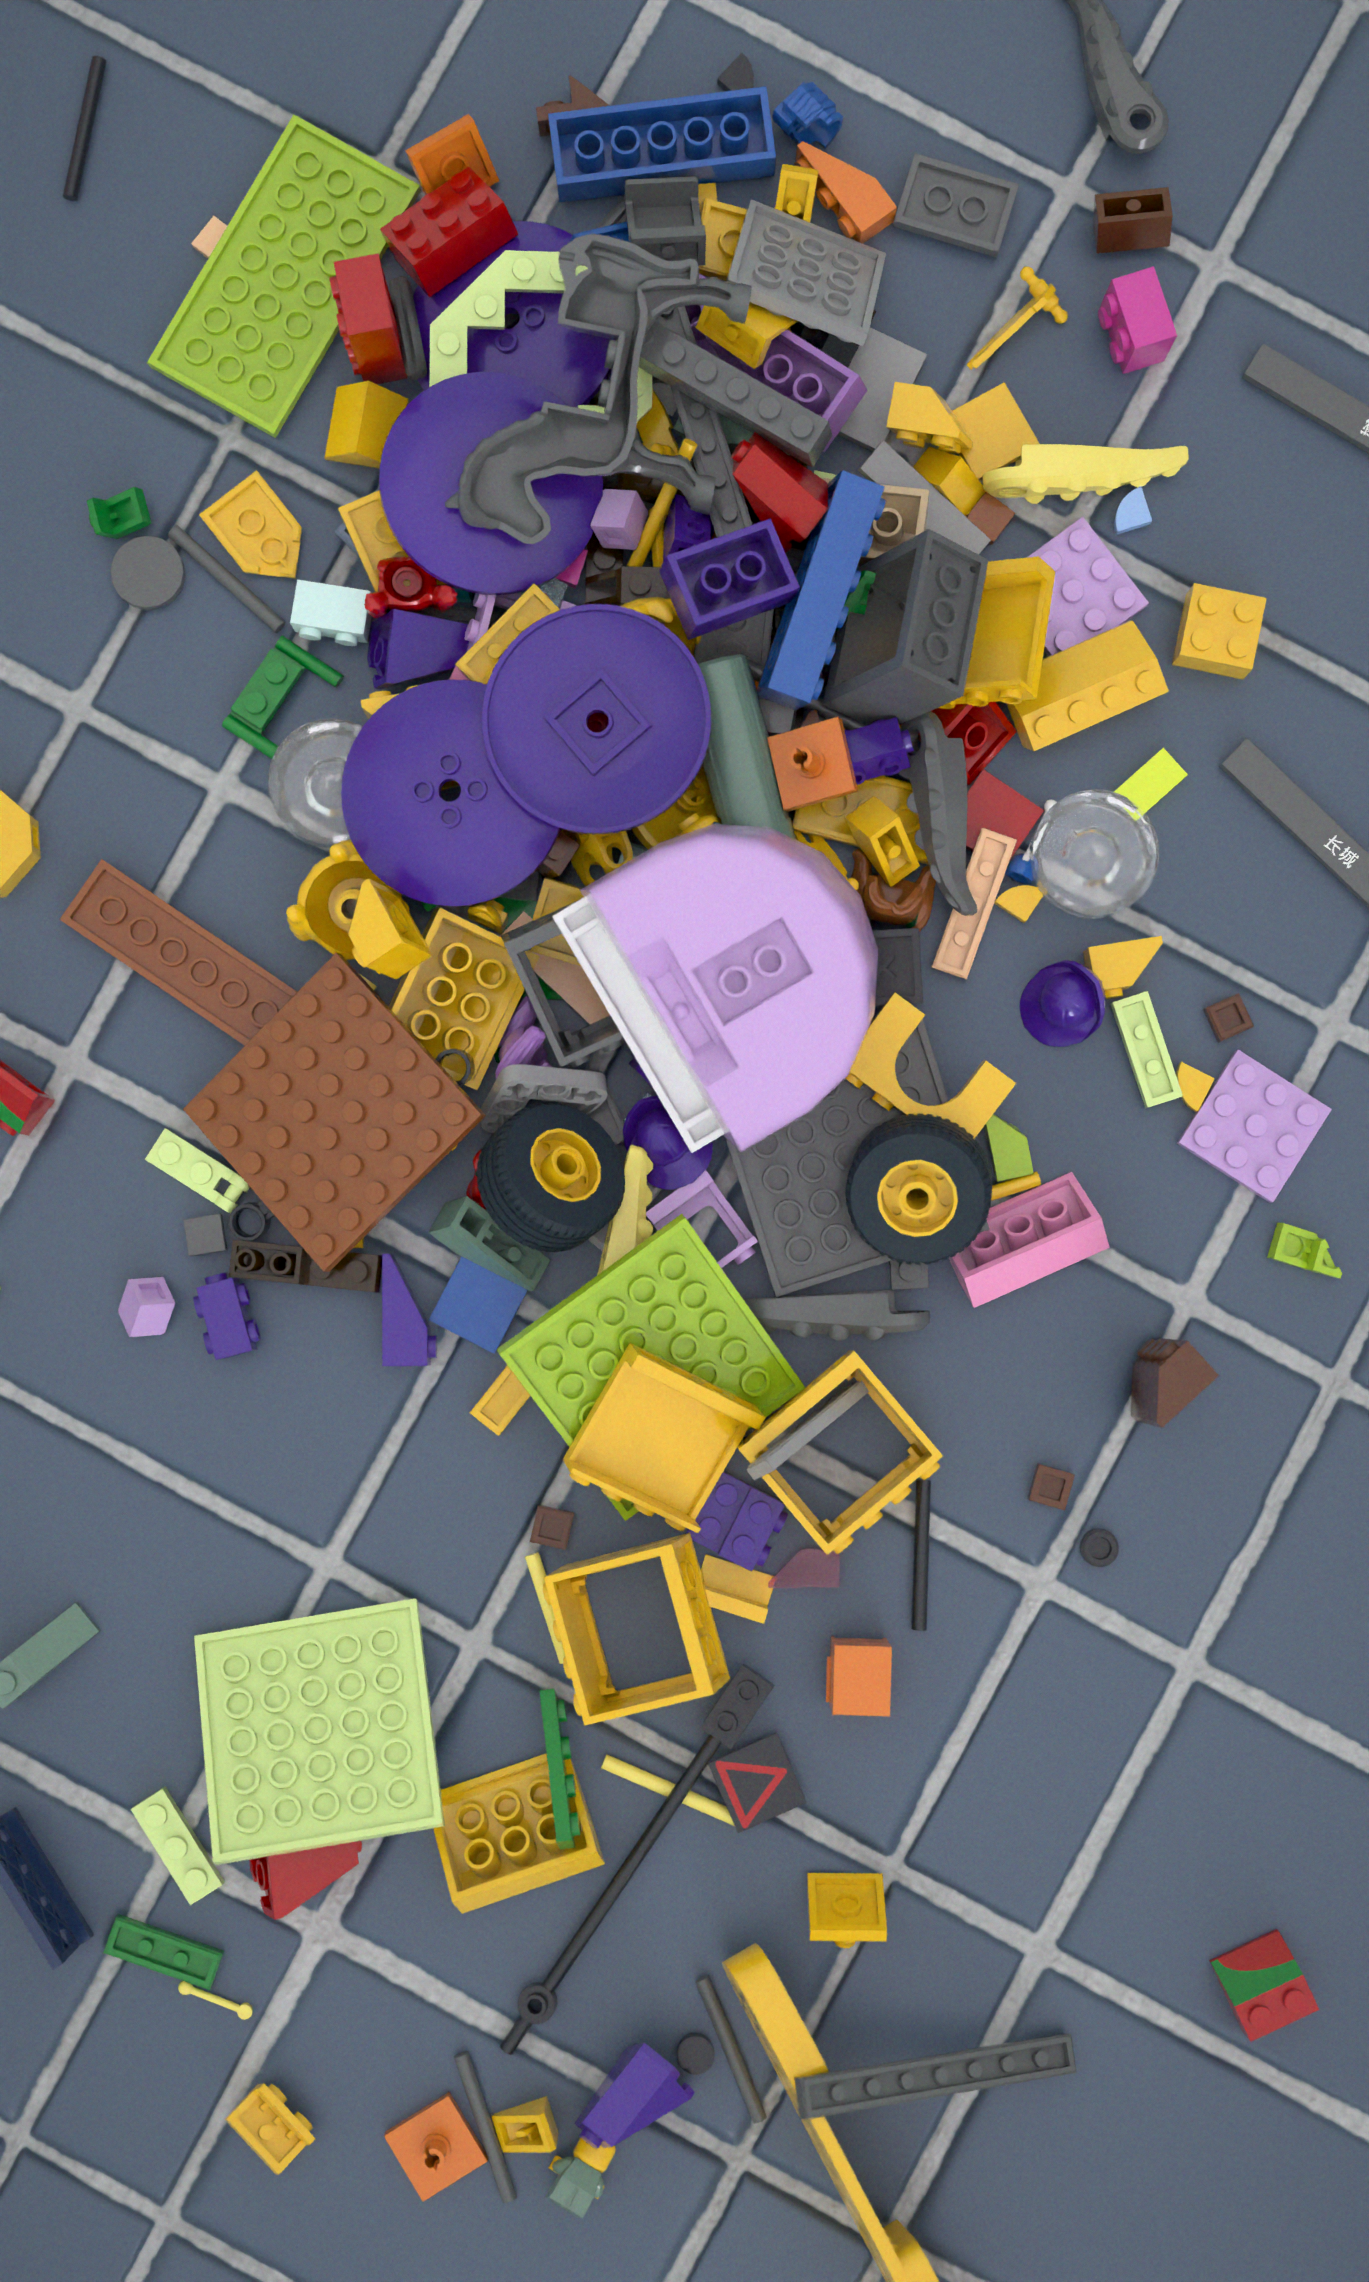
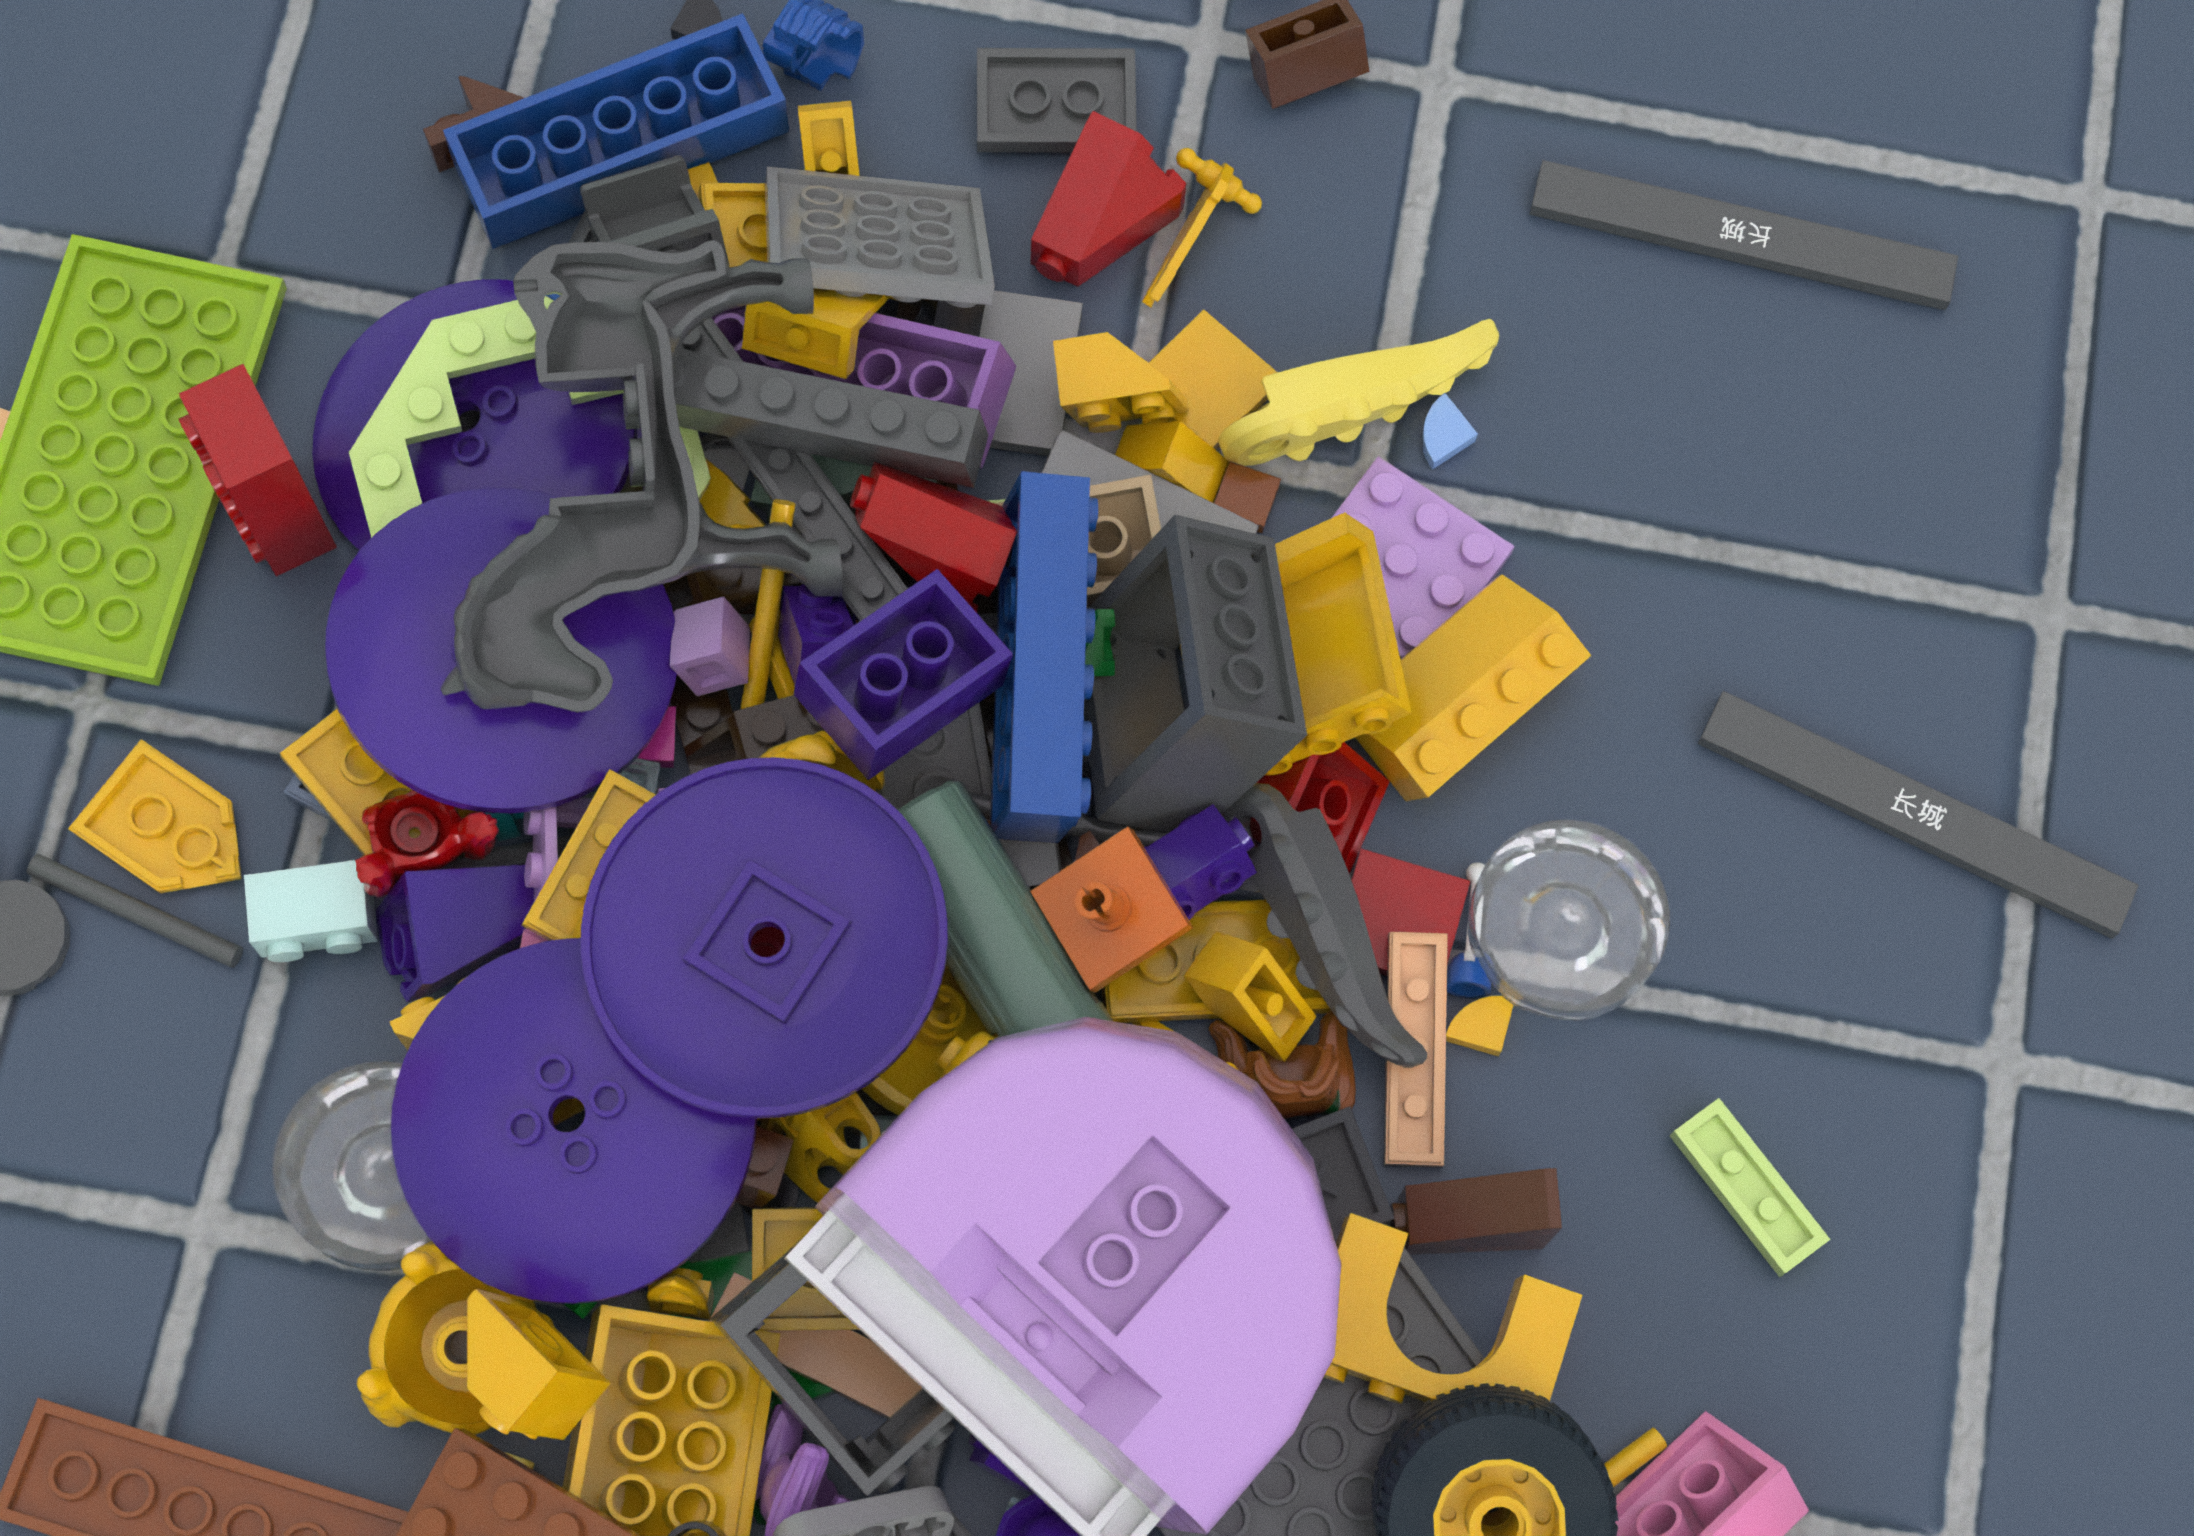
camera: 20 degrees left, 15 degrees down
green plate [222,636,344,766] -> none
yellow slope [324,381,409,468] -> none
red brick [380,166,518,297] -> none
dark grey axle [389,276,427,380] -> none
orange tile [405,114,499,195] -> none
orange slope [795,141,897,244] -> none
lime slope [984,1114,1034,1182] -> none
dark purple hat [1020,960,1106,1047] -> none
yellow slope [1083,936,1163,999] -> none
dark pink brick [1098,266,1177,374] -> none
neon yellow tile [1107,748,1188,825] -> none
yellow brick [1172,583,1267,679] -> none
yellow tile [1176,1062,1214,1112] -> none
lavender plate [1177,1050,1332,1203] -> none
reddish brown tile [1203,993,1254,1043] -> none
lime slope [1267,1222,1342,1279] -> none
none -> red slope [1030,111,1187,287]
none -> reddish brown slope [1390,1168,1562,1255]

